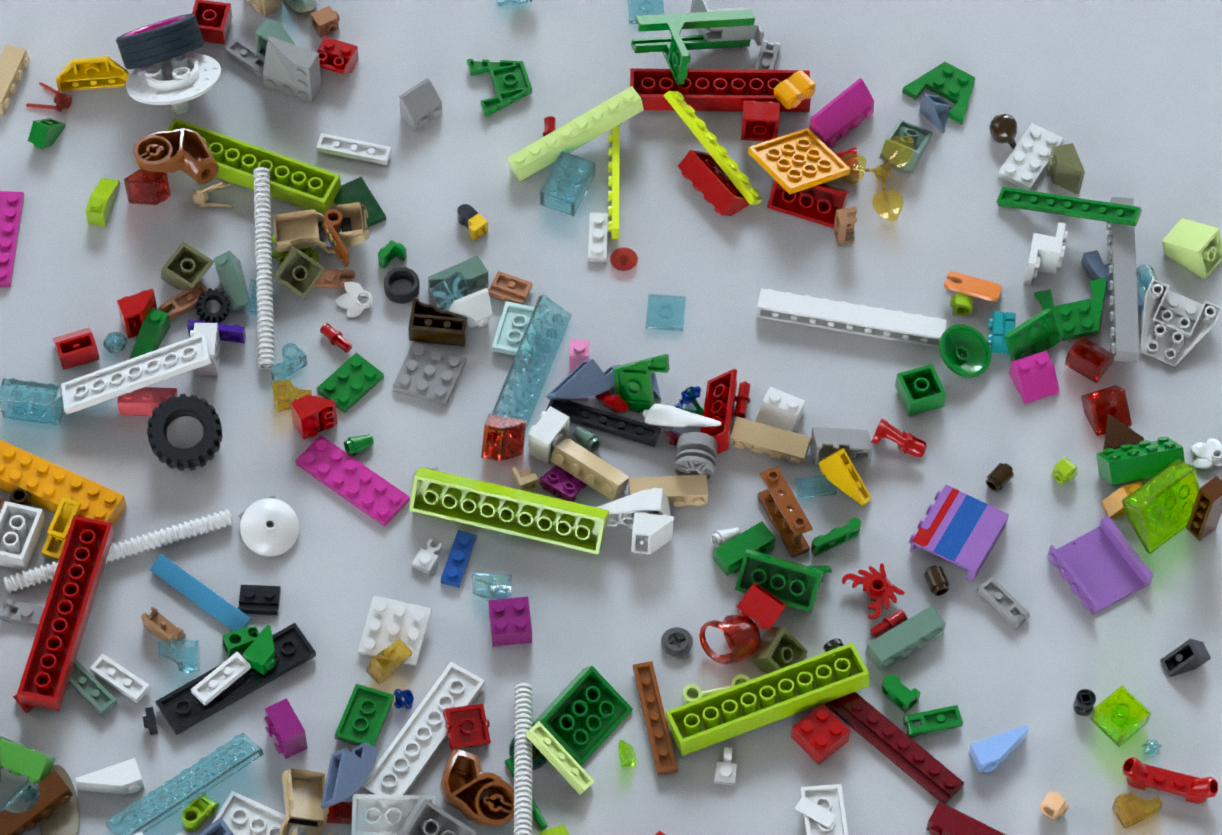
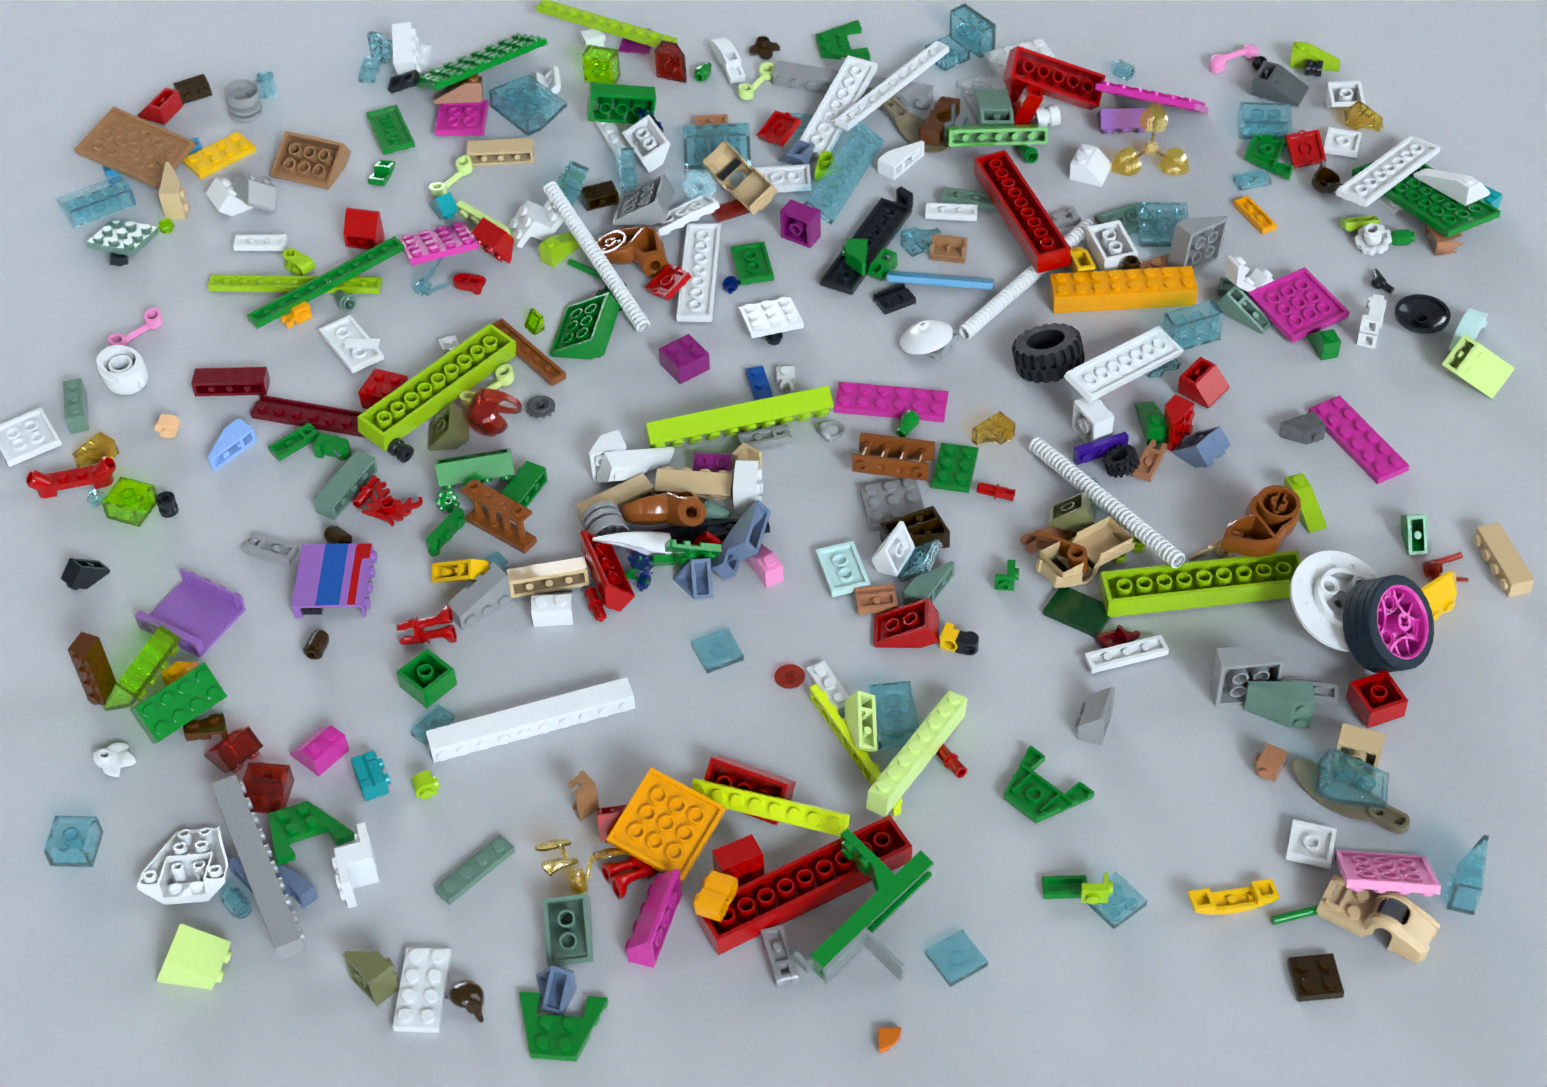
camera: 155 degrees right, 10 degrees down
olive slope [161,242,214,290] -> none
white plate [191,652,251,706] -> none
sand green slope [214,250,251,312] -> none
clear light blue plate [271,343,307,385] -> none
red slope [290,394,338,440] -> none
red slope [316,36,359,75] -> none
sand blue slope [321,742,378,809] -> none
white plate [335,281,373,318] -> none
clear yellow arch [366,638,413,685] -> none
black tyre [384,267,420,304] -> none
clear light blue slope [472,574,512,601] -> none
clear red slope [481,414,527,461] -> none
clear light blue plate [490,294,572,438] -> none
yellowish green plate [525,721,595,795] -> none
white cone [711,527,741,548] -> none
red slope [736,582,787,630] -> none
green dish [939,324,991,378] -> none
orange piece [944,272,1002,302] -> none
green plate [996,187,1142,226] -> none
green plate [1004,308,1061,362] -> none
lime plate [1051,457,1078,485] -> none
none -> clear light blue plate [410,704,455,746]
none -> sand green plate [434,835,515,905]
none -> dark orange piece [619,491,706,527]
none -> yellowish green slope [844,691,878,753]
none -> dark orange fence [852,432,935,481]
none -> red slope [874,598,939,648]
none -> green tile [1041,875,1087,899]
none -> dark red slope [1095,625,1140,649]
none -> sand blue slope [1172,426,1231,468]
none -> flat silver slope [1279,411,1326,444]

